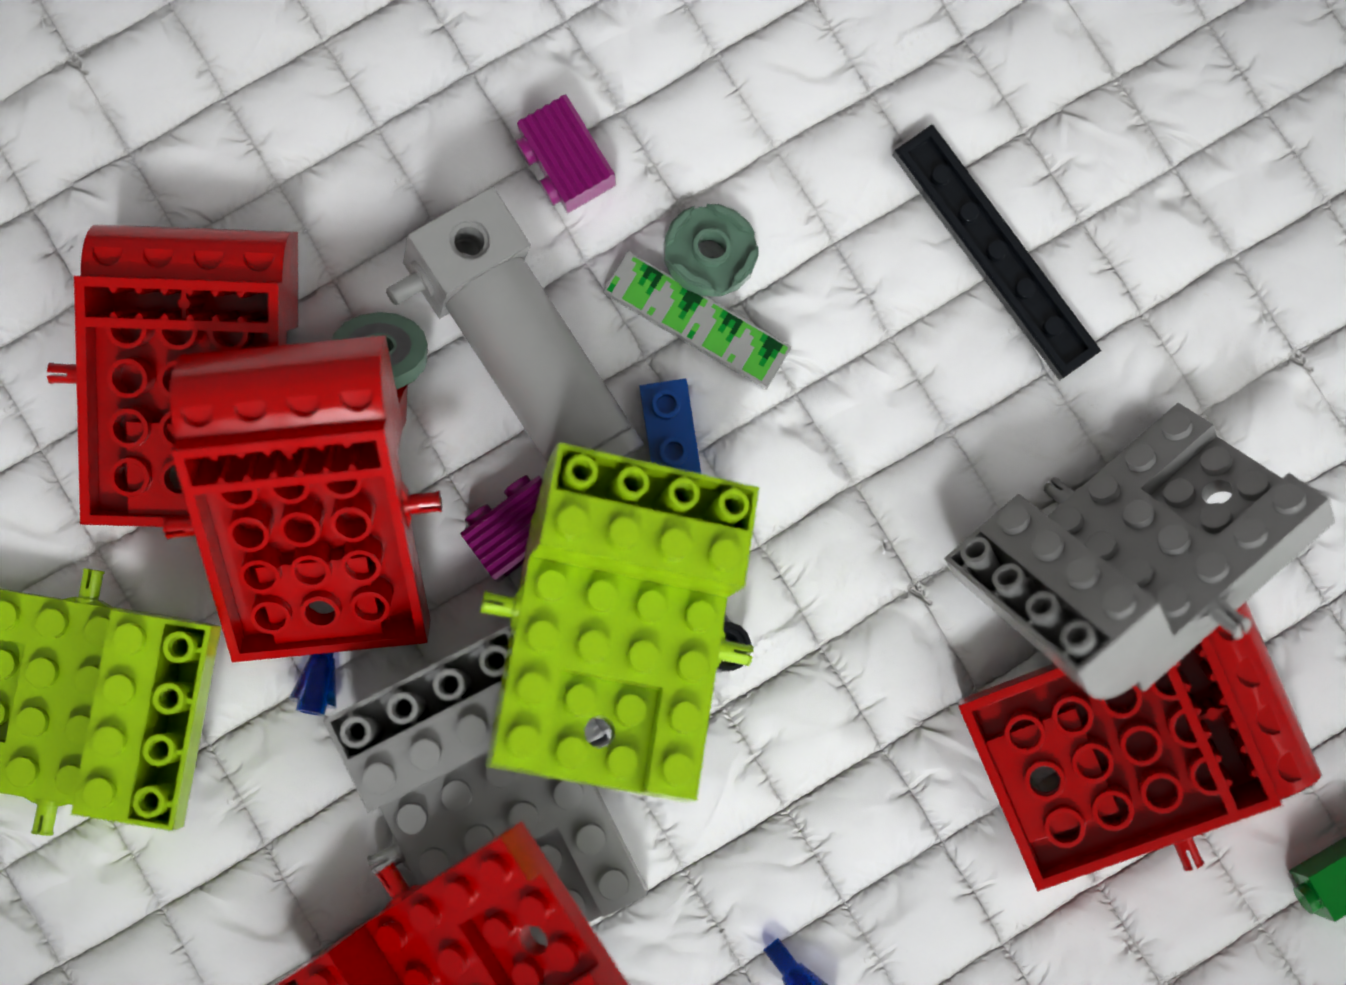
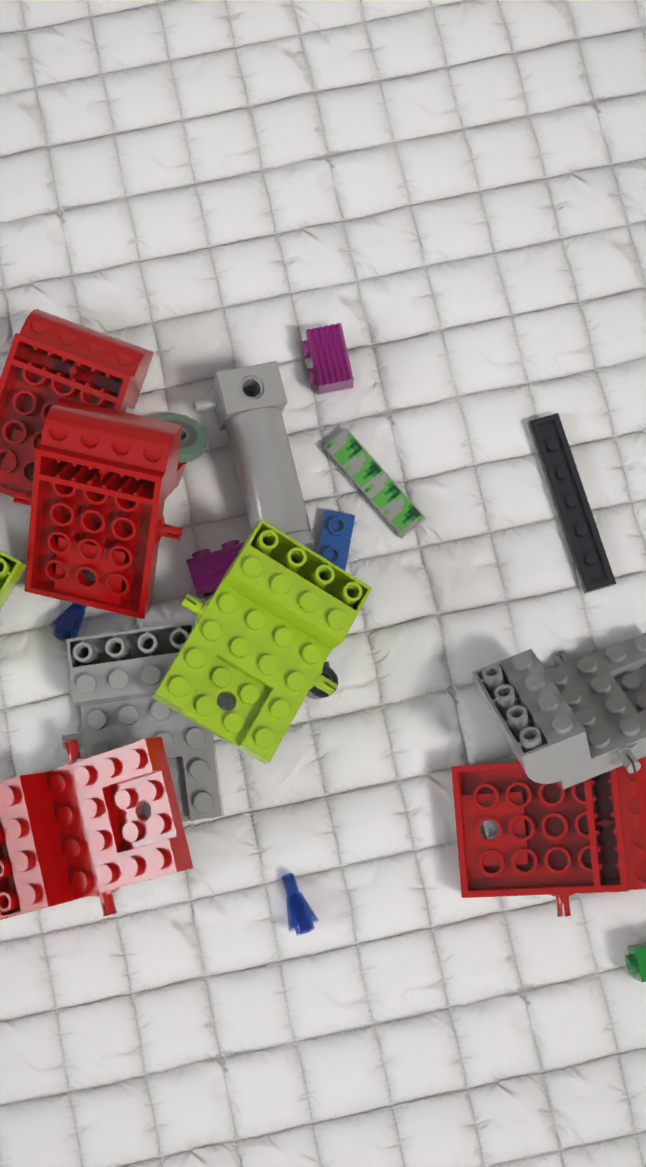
camera: 25 degrees right, 5 degrees down
sand green tile [663,204,759,296] -> none

